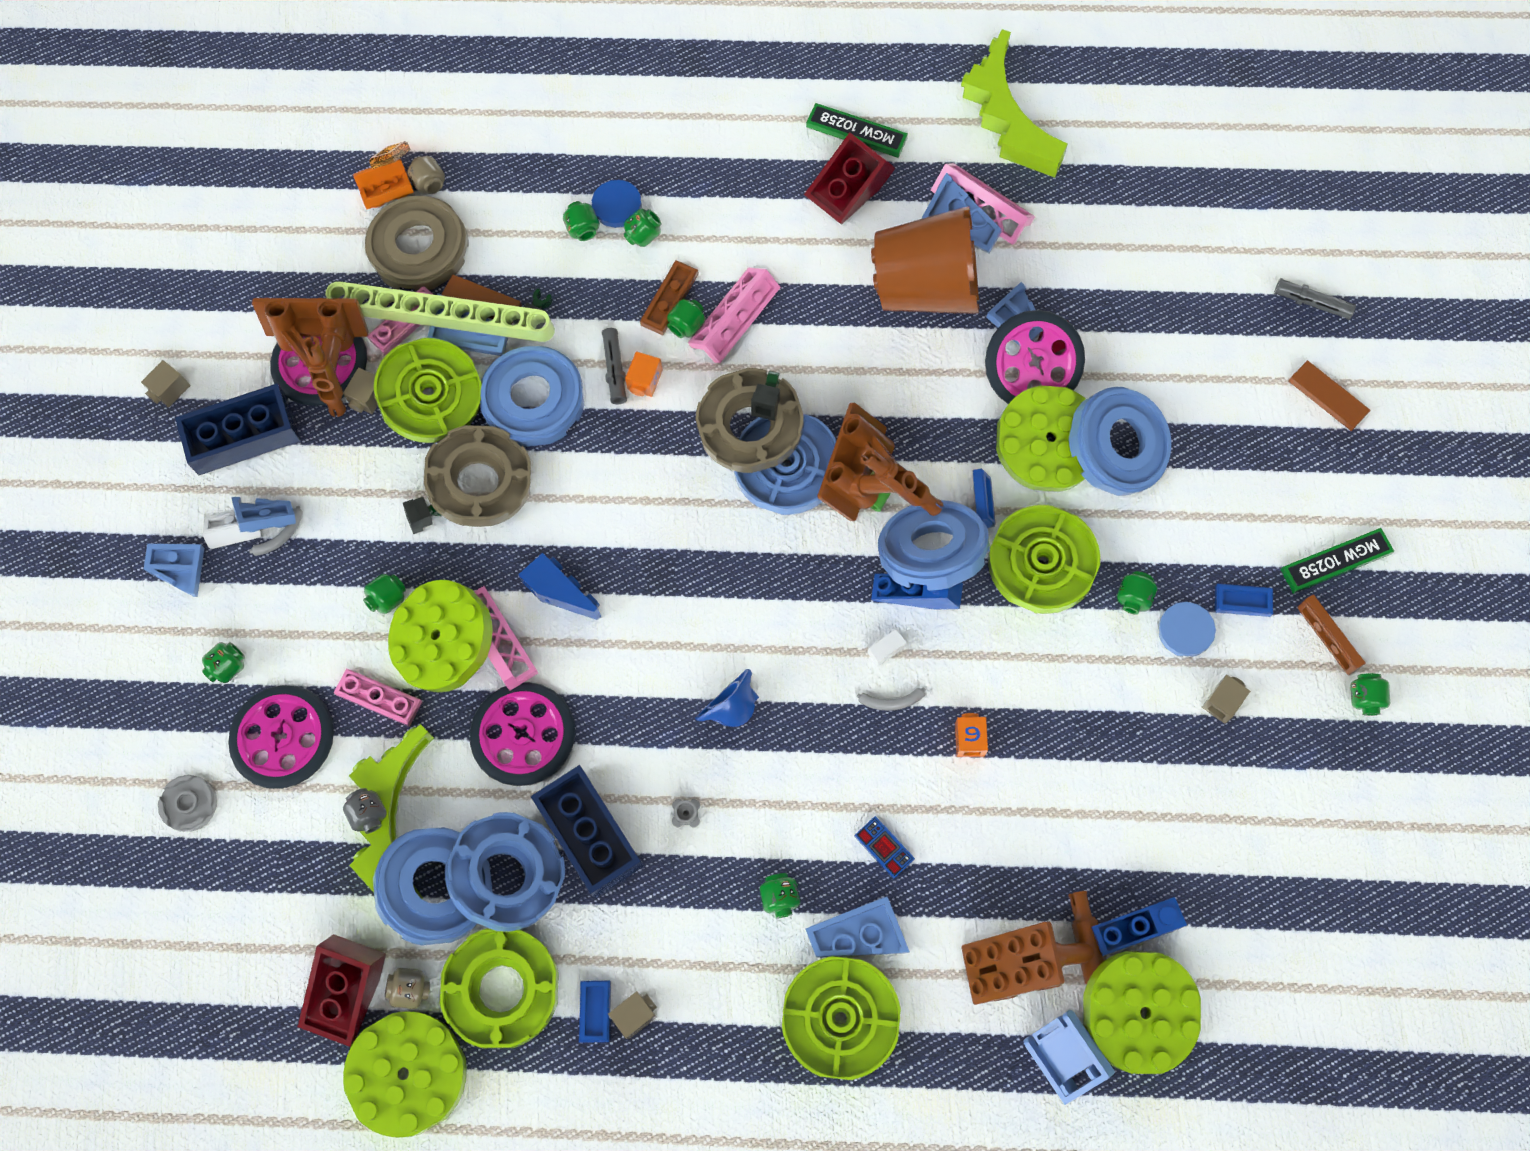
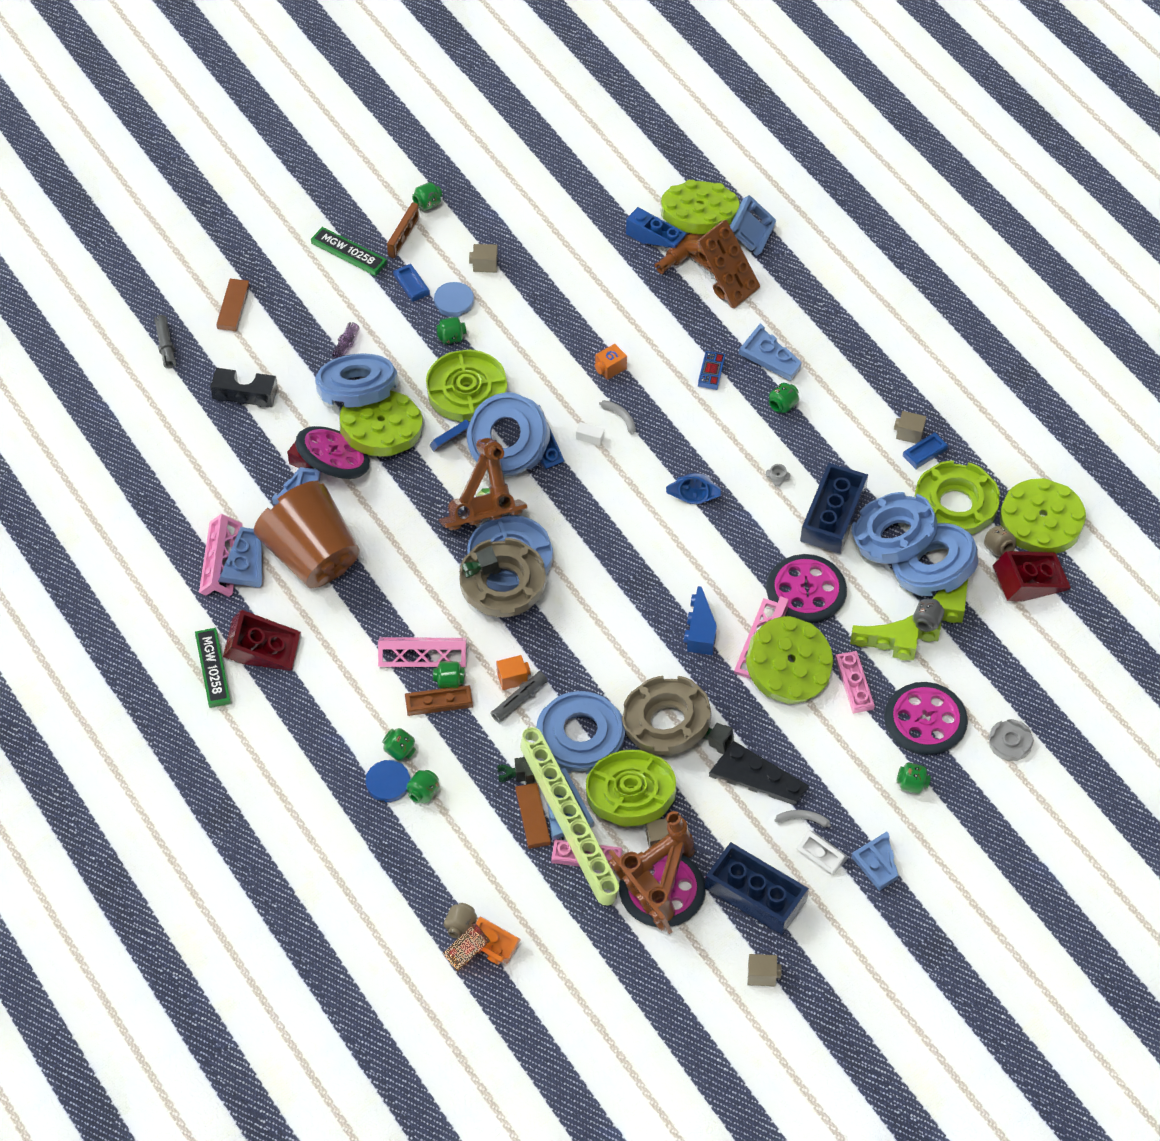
camera: 130 degrees left, 15 degrees down
medium blue wing [231,497,296,533] -> none
green head [363,574,406,614] -> none
dark tan piece [365,196,469,292] -> none
lime piece [782,956,901,1080] -> none
lime arch [961,29,1068,178] -> none
none -> black arch [210,367,278,407]
none -> clear purple pin [332,322,360,359]
none -> black wing [709,741,809,806]

